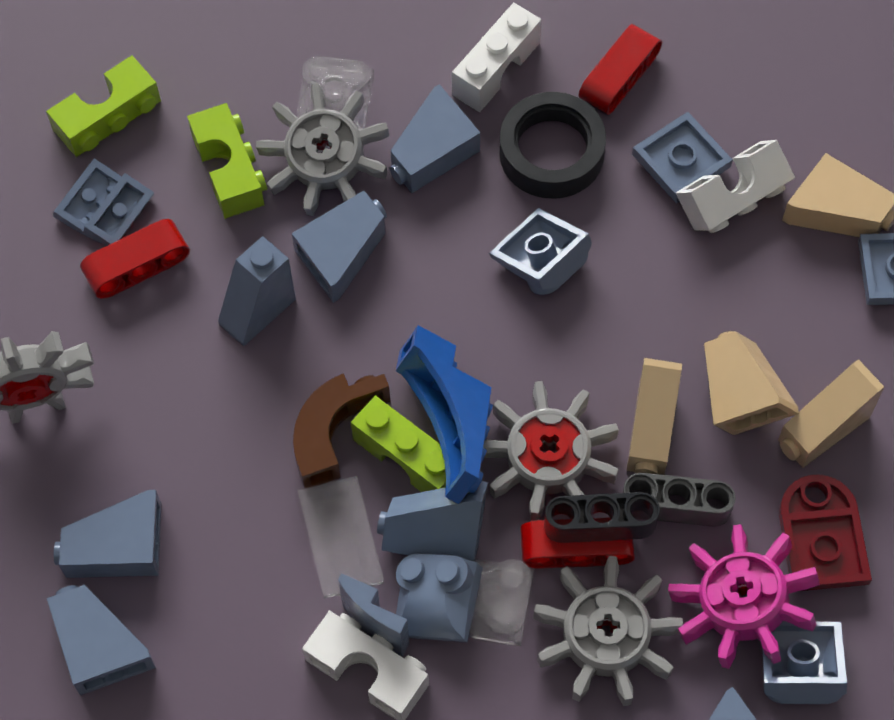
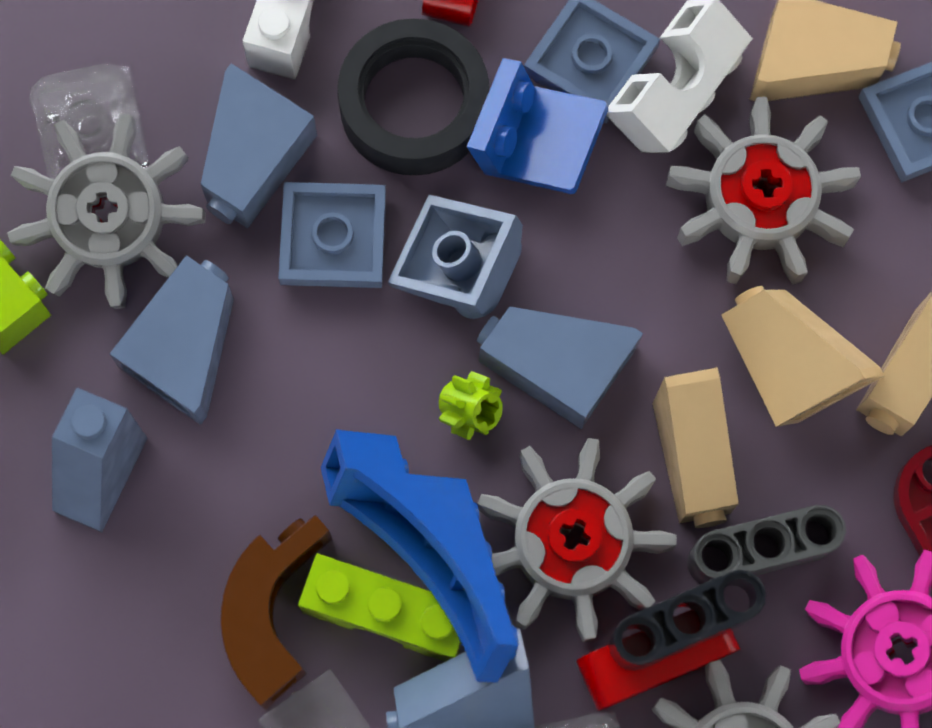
camera: 25 degrees left, 10 degrees up
none -> sand blue plate [278,182,386,288]
none -> lime gear [439,371,503,440]
none -> bracket [467,58,608,194]
none -> sand blue slope [477,306,643,430]
none -> light grey gear [666,97,861,285]

